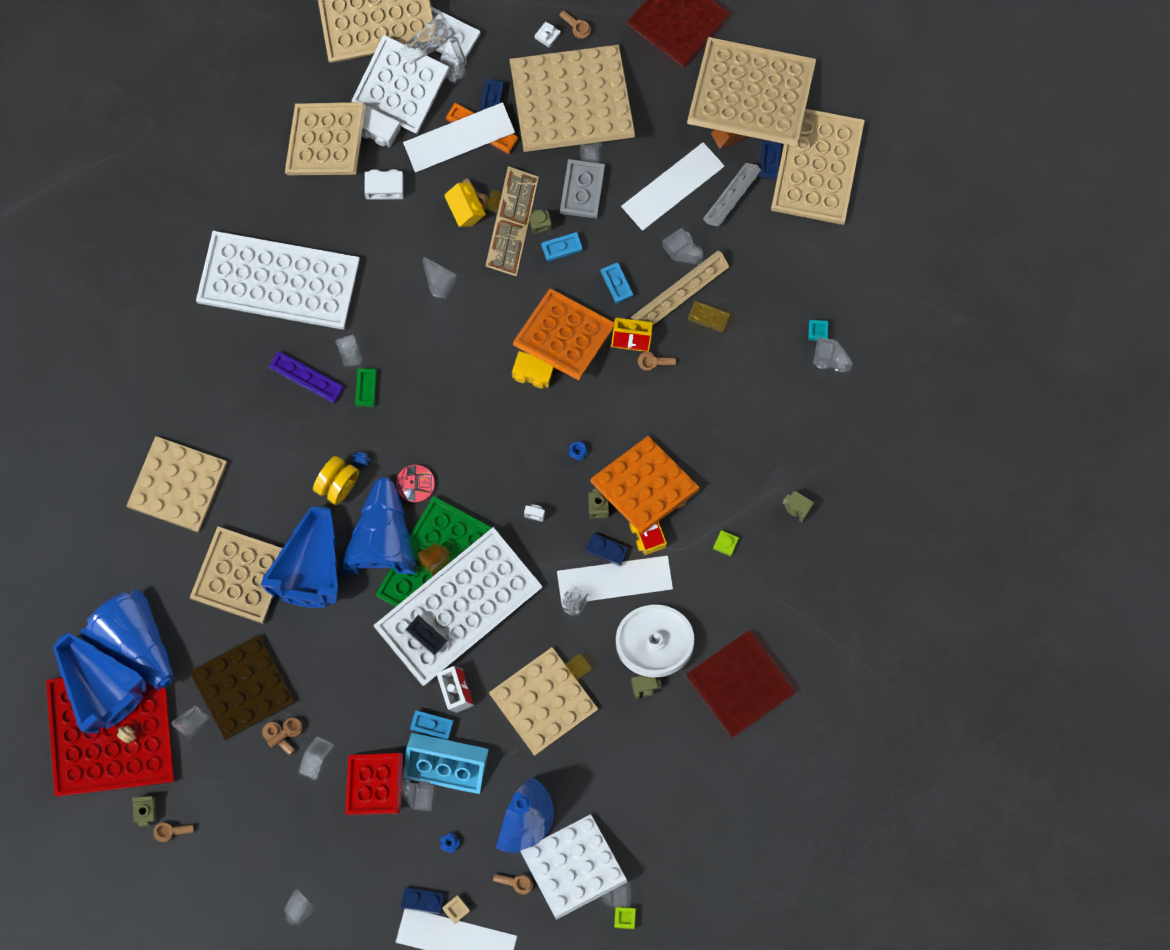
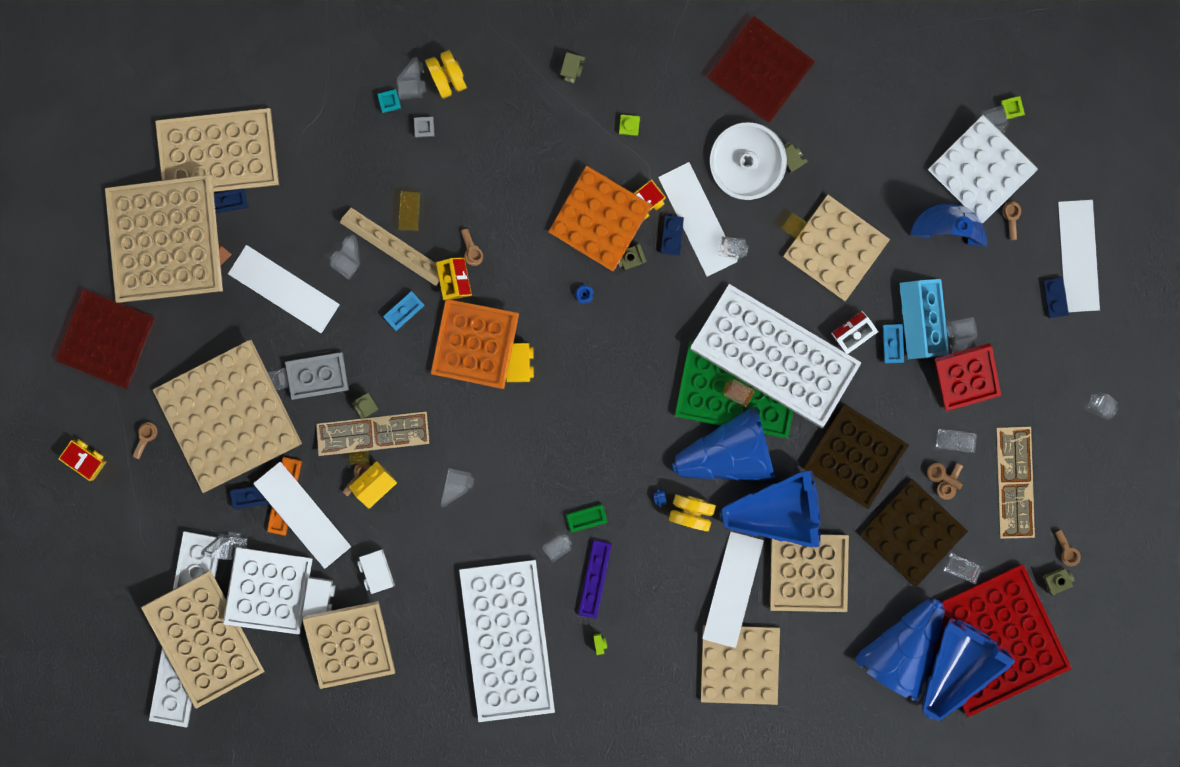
camera: 110 degrees left, 15 degrees up
tan plate [117,726,136,744] -> none
coral dish [396,465,435,502] -> none
clear slope [398,13,456,65] -> none
black plate [405,615,447,656] -> none
blue plate [440,833,459,853] -> none
tan plate [442,895,470,924] -> none
white plate [524,504,545,522] -> none
white tile [535,22,560,48] -> none
dark azure plate [541,232,583,262] -> none
light grey plate [703,163,761,226] -> none
none -> light grey plate [414,117,435,138]
none -> yellow wheel [425,49,467,99]
none -> lime plate [594,633,607,655]
none -> white sticker [702,532,764,648]
none -> dark brown plate [803,404,909,509]
none -> sticker [997,427,1035,539]

